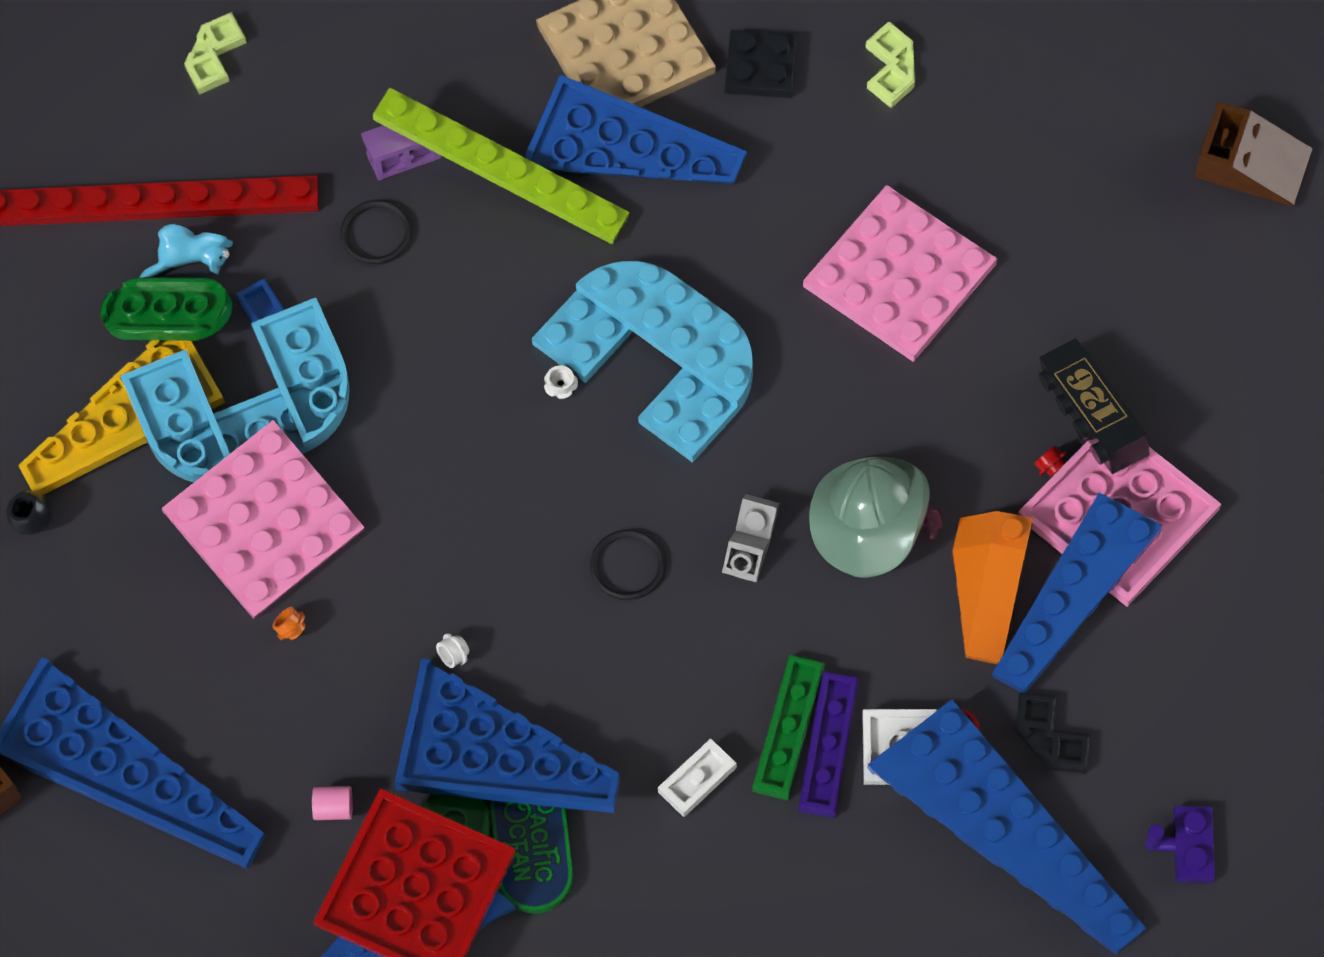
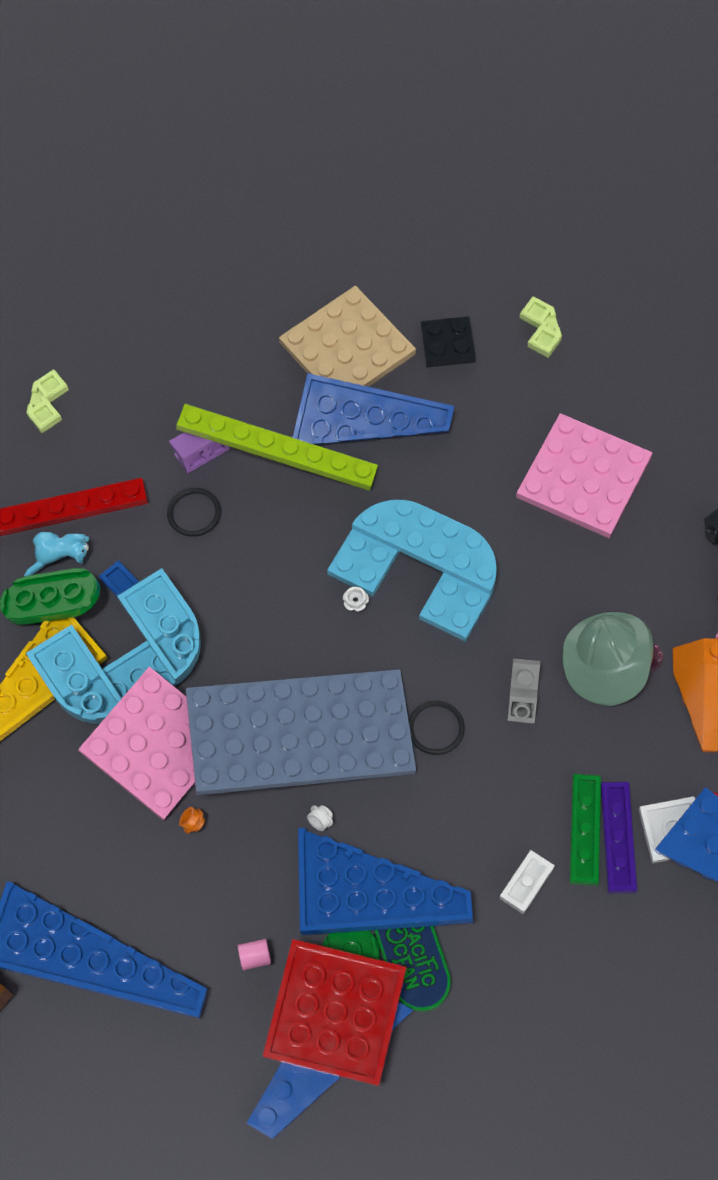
camera: 10 degrees left, 0 degrees up
none -> sand blue plate [186,669,416,795]

